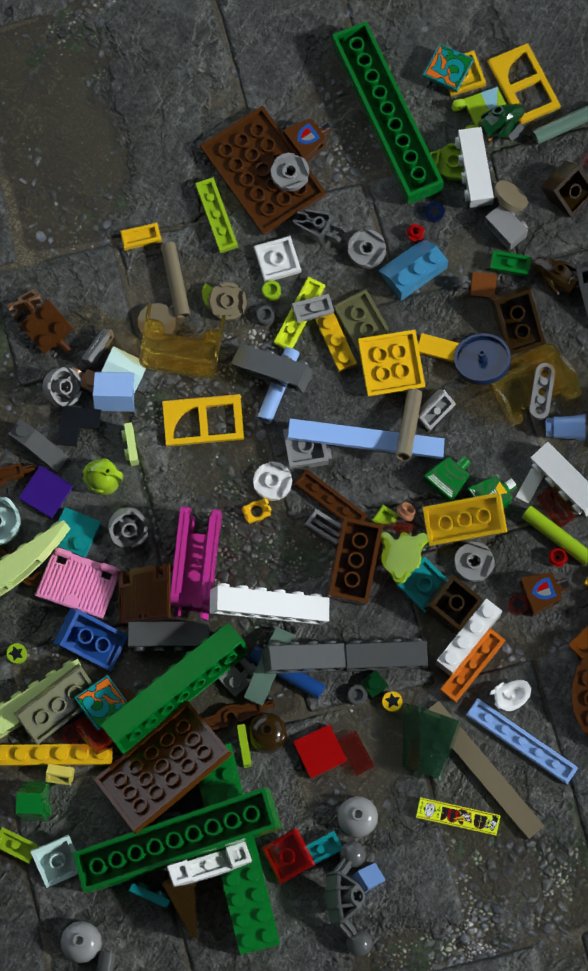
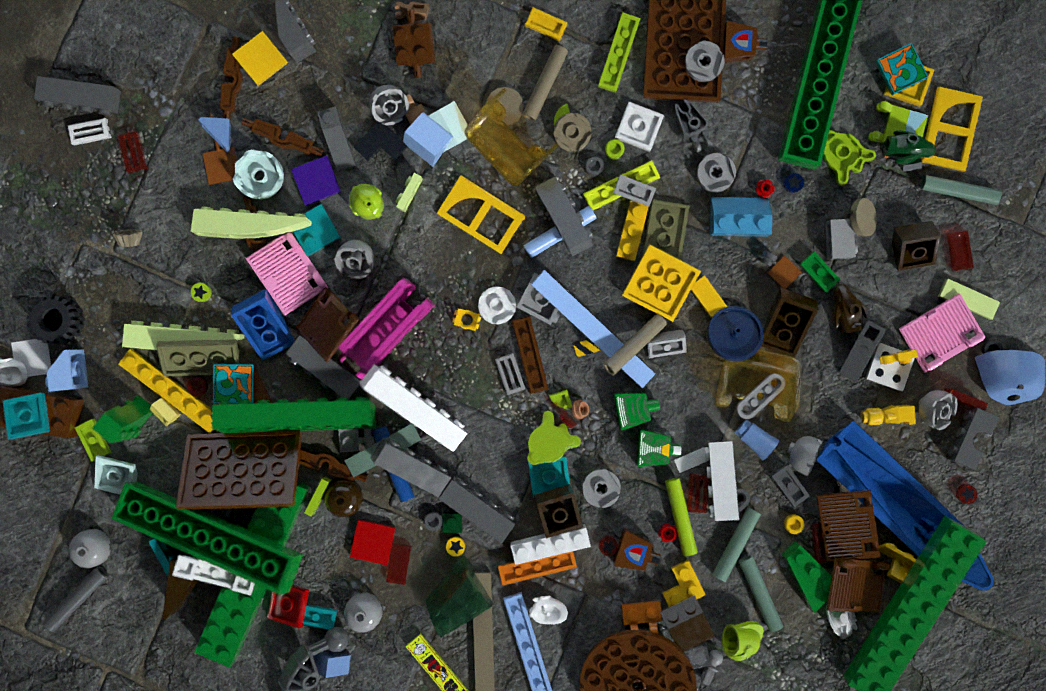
camera: 35 degrees right, 15 degrees up
clear red tile [73,716,114,755] -> none
light grey slope [81,329,114,367] -> none
reddish brown brick [326,517,383,606] -> none
yellow plate [423,493,507,546] -> none
white brick [455,127,494,208] -> none
none -> sticker [573,339,601,357]

